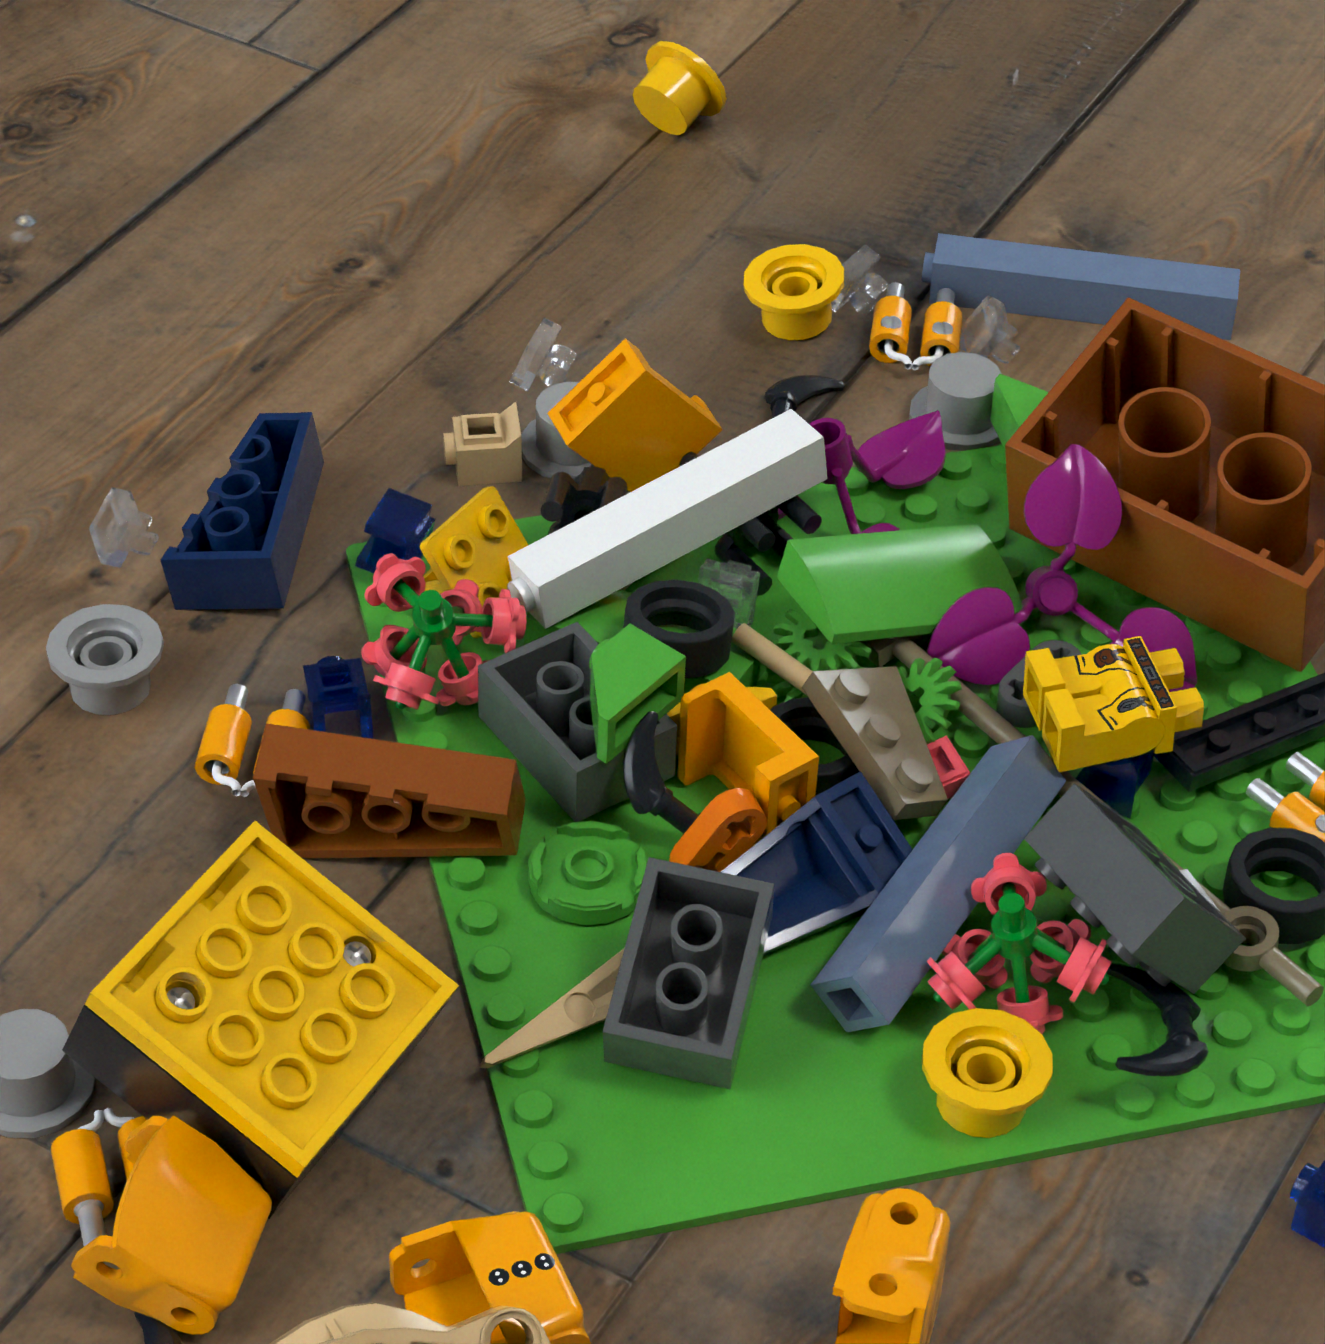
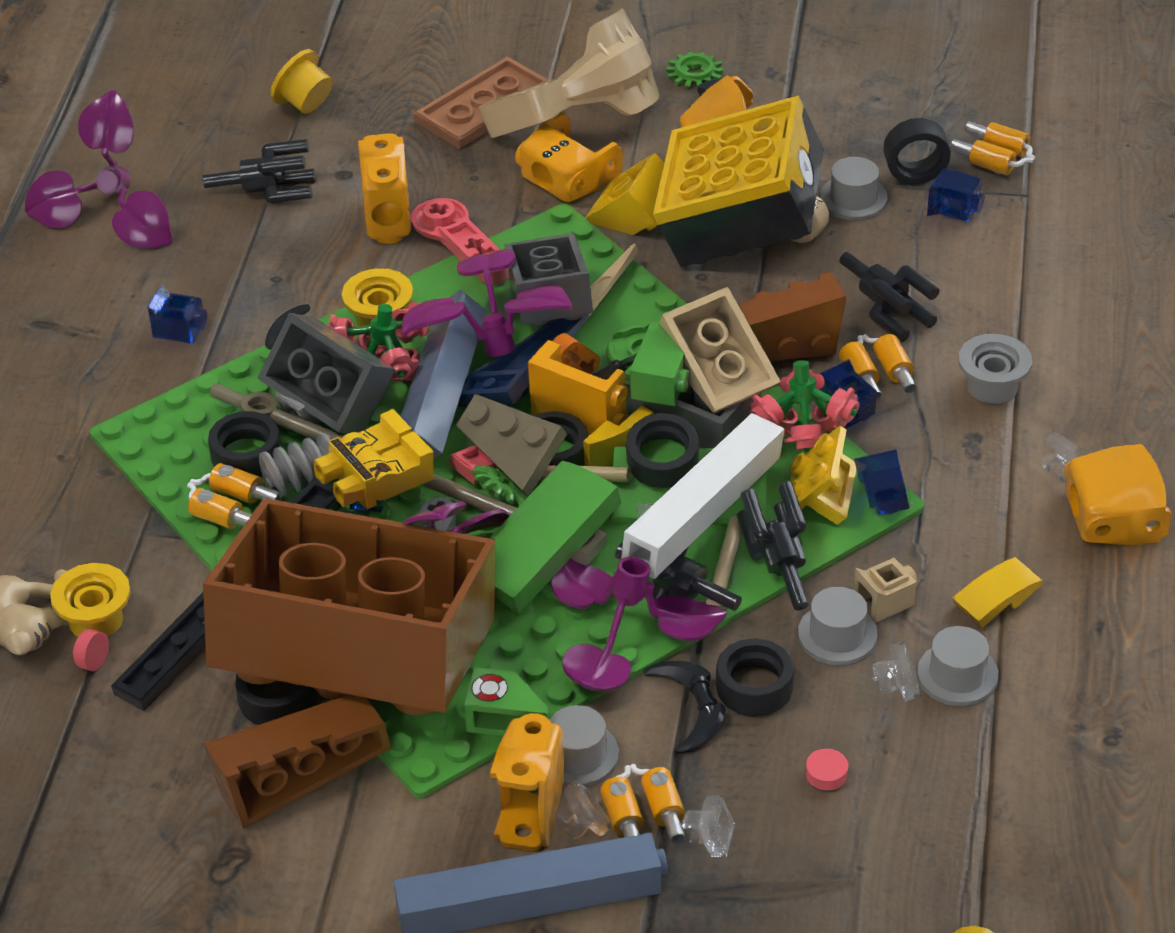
camera: 160 degrees right, 0 degrees up
dark blue wedge [160,412,324,610] -> none
light orange panel [547,338,723,492] -> none
yellow piece [743,244,844,340] -> none
none -> light grey piece [259,433,335,496]
none -> magenta plant [402,249,572,357]
none -> coral beam [411,198,509,285]
none -> light orange piece [490,714,564,852]
none -> yellow slope [585,153,664,235]
none -> tan slope [659,287,781,413]
none -> black tyre [716,638,794,716]
none -> coral tile [806,749,848,791]
none -> black plant [839,252,940,342]
none -> light grey piece [917,626,999,707]
none -> yellow slope [953,557,1043,628]
none -> light orange piece [1064,444,1172,546]

